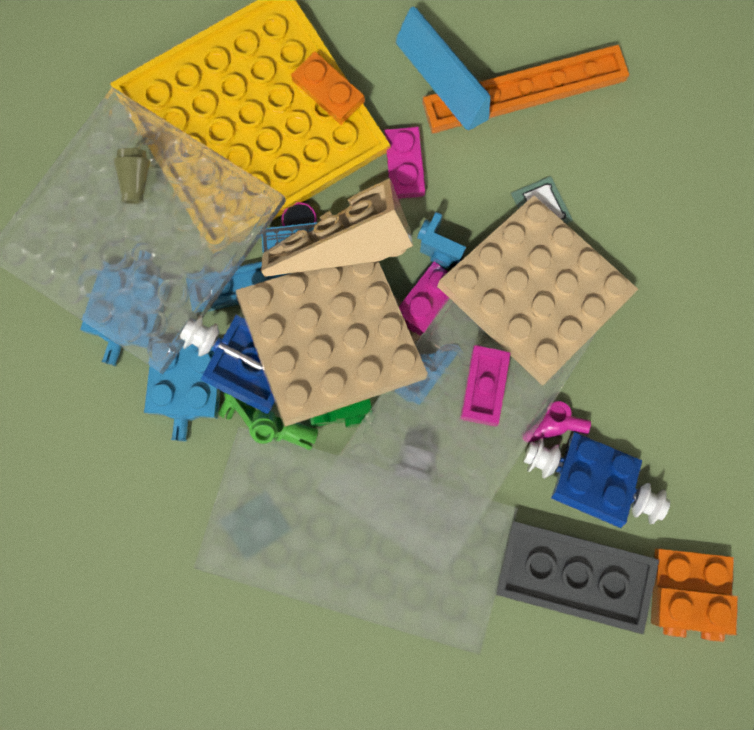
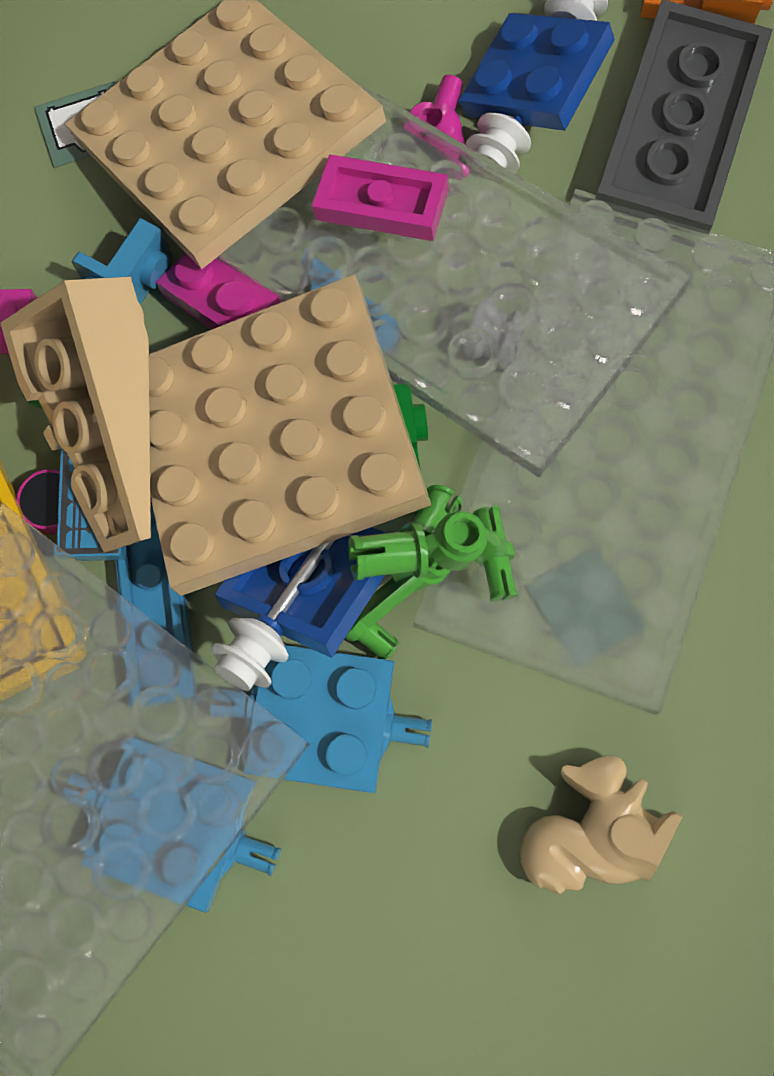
camera: 85 degrees left, 5 degrees down
none -> bright green pin [348,506,518,602]
none -> tan animal [520,755,683,895]

